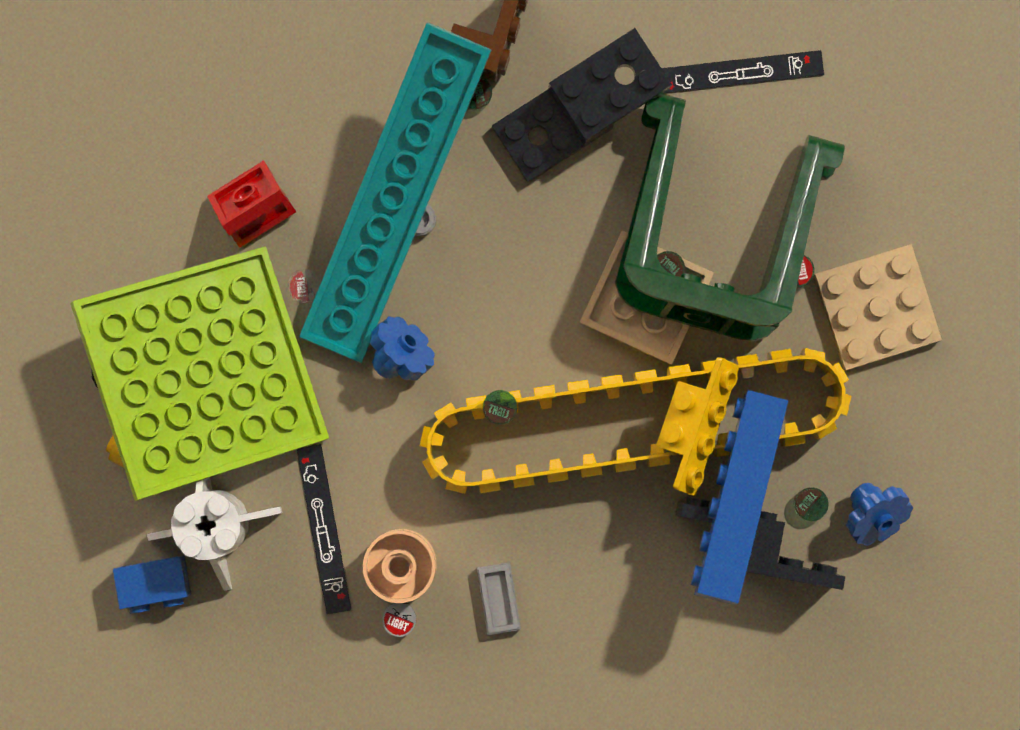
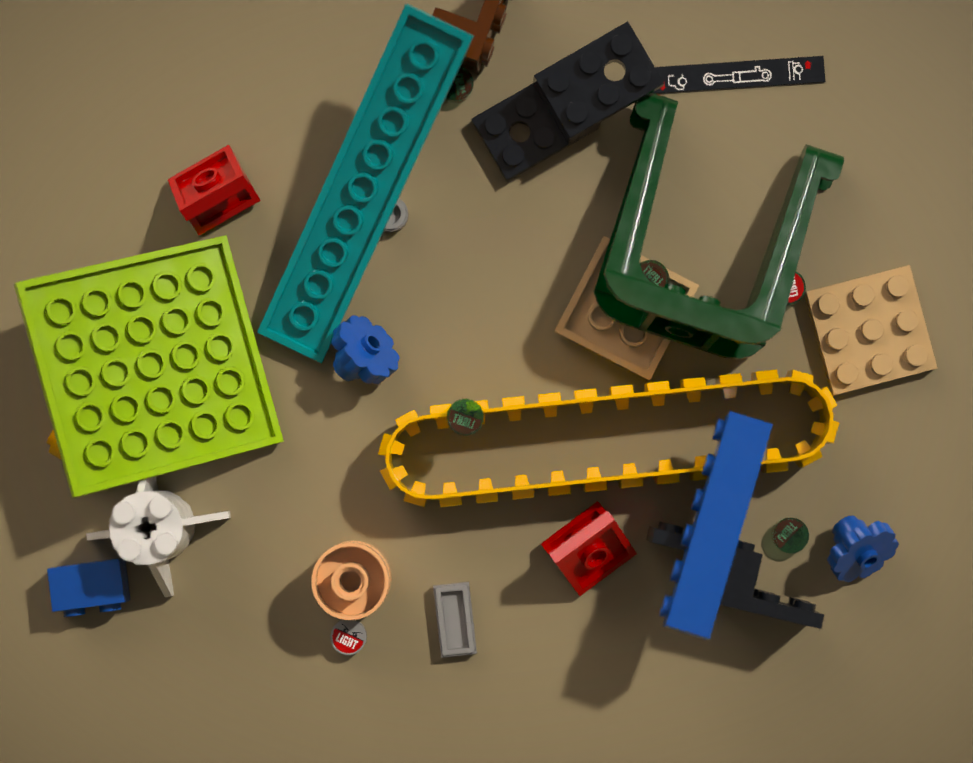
camera: 10 degrees right, 0 degrees up
clear tile [288,269,321,304] -> none
black sticker [297,444,352,615] -> none
yellow bracket [656,357,739,496] -> none
none -> red bracket [541,501,637,596]

